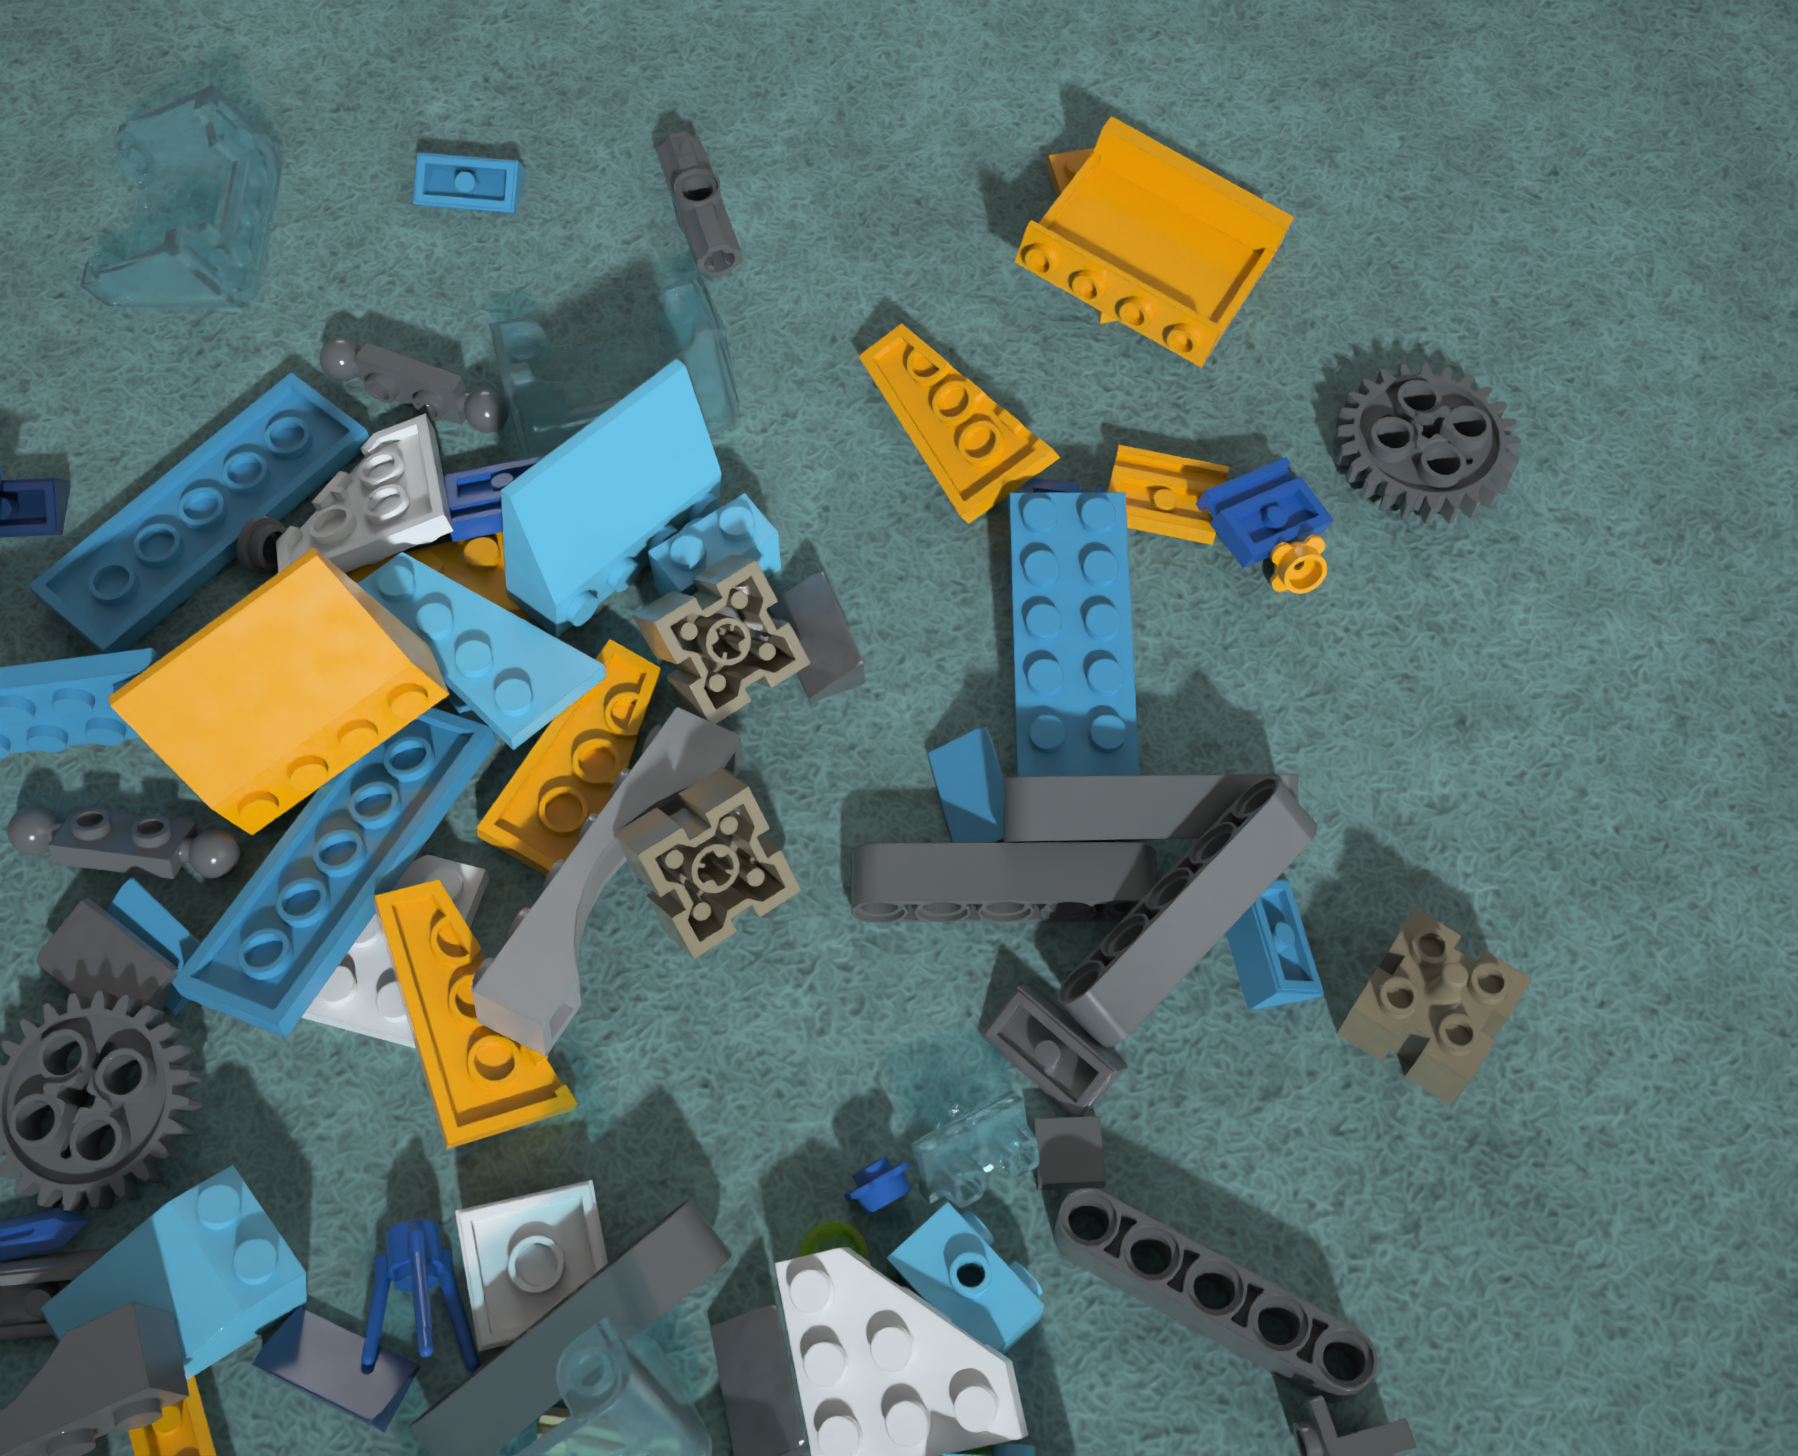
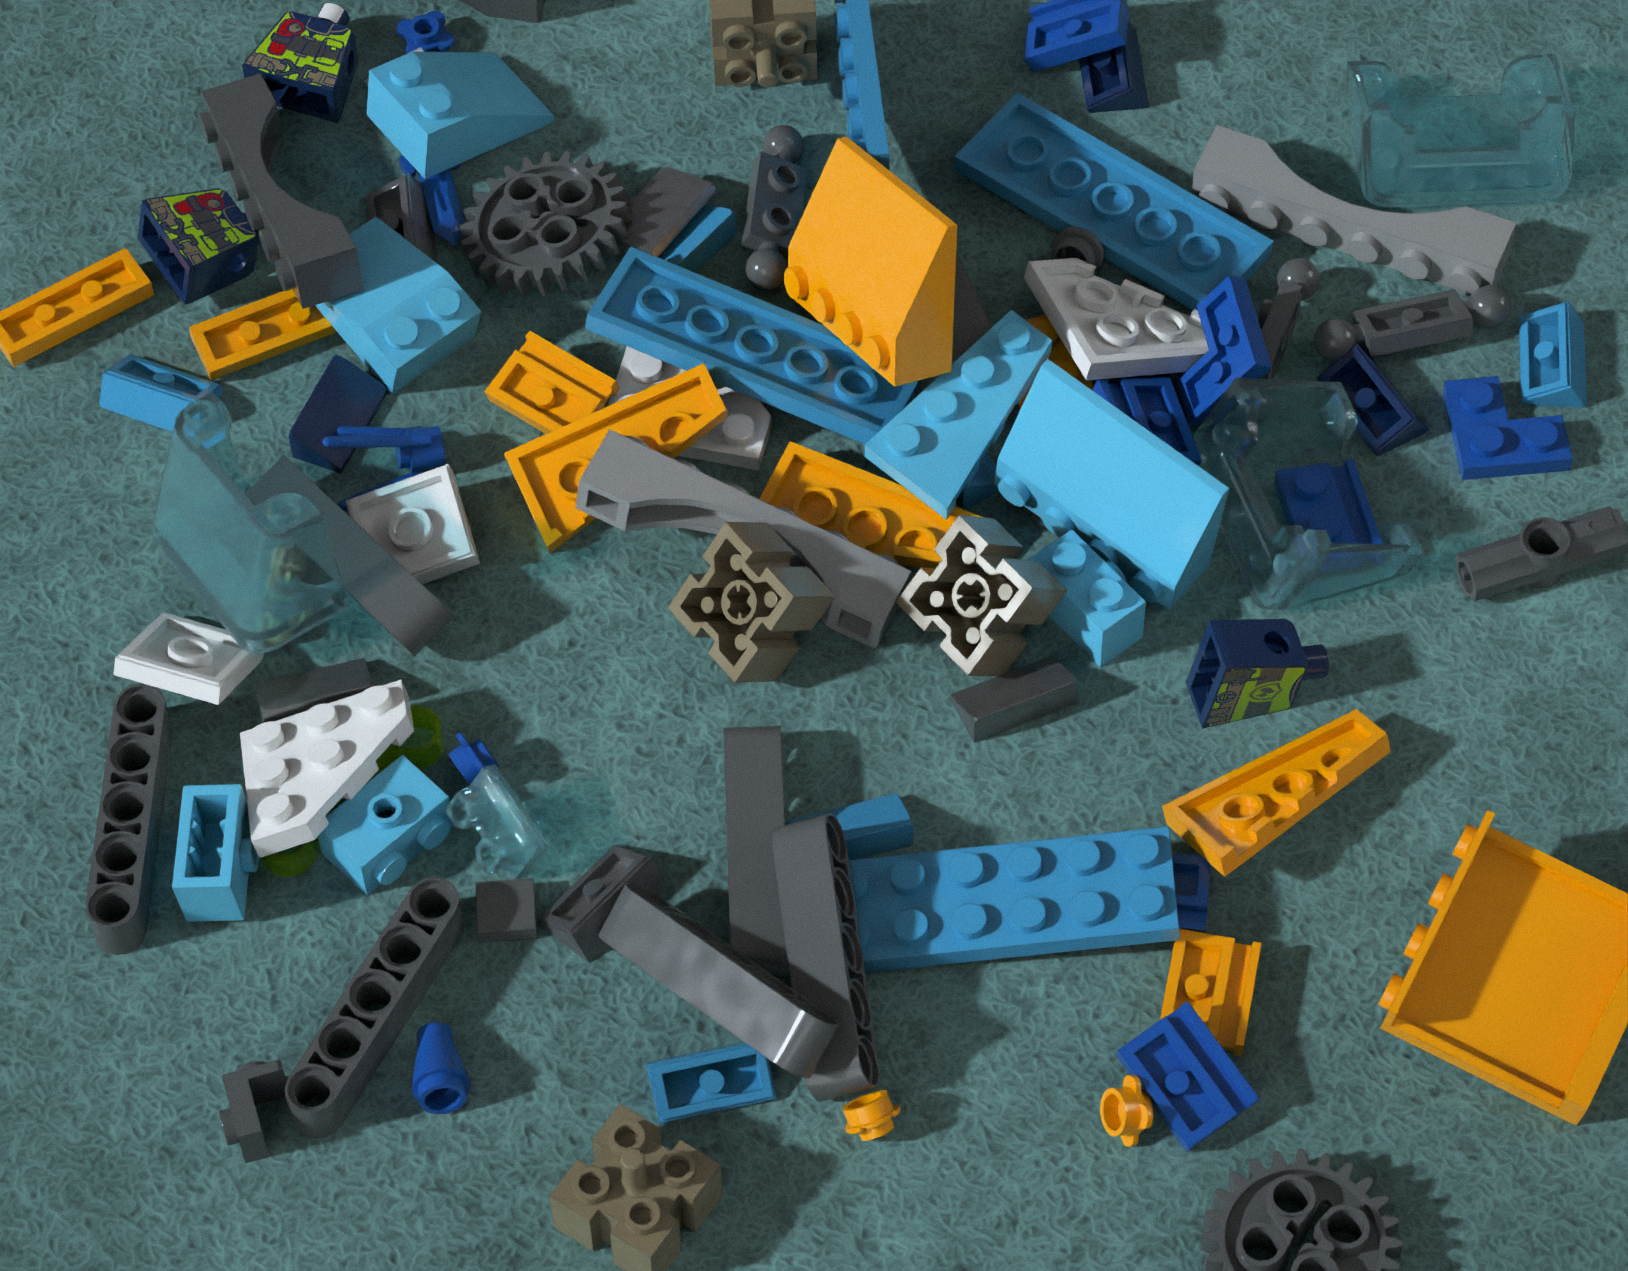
camera: 90 degrees right, 5 degrees down
none -> blue cone [411,1022,471,1114]
none -> light orange plate [484,330,620,434]
none -> light orange plate [842,1090,901,1141]
none -> blue plate [1177,275,1272,428]
none -> dark blue torso [1186,619,1329,729]
none -> light grey arch [1192,125,1517,296]
none -> blue plate [1274,459,1383,570]
none -> dark grey plate [1314,285,1511,361]
none -> dark blue slope [1316,343,1429,456]
none -> blue plate [1443,376,1573,480]

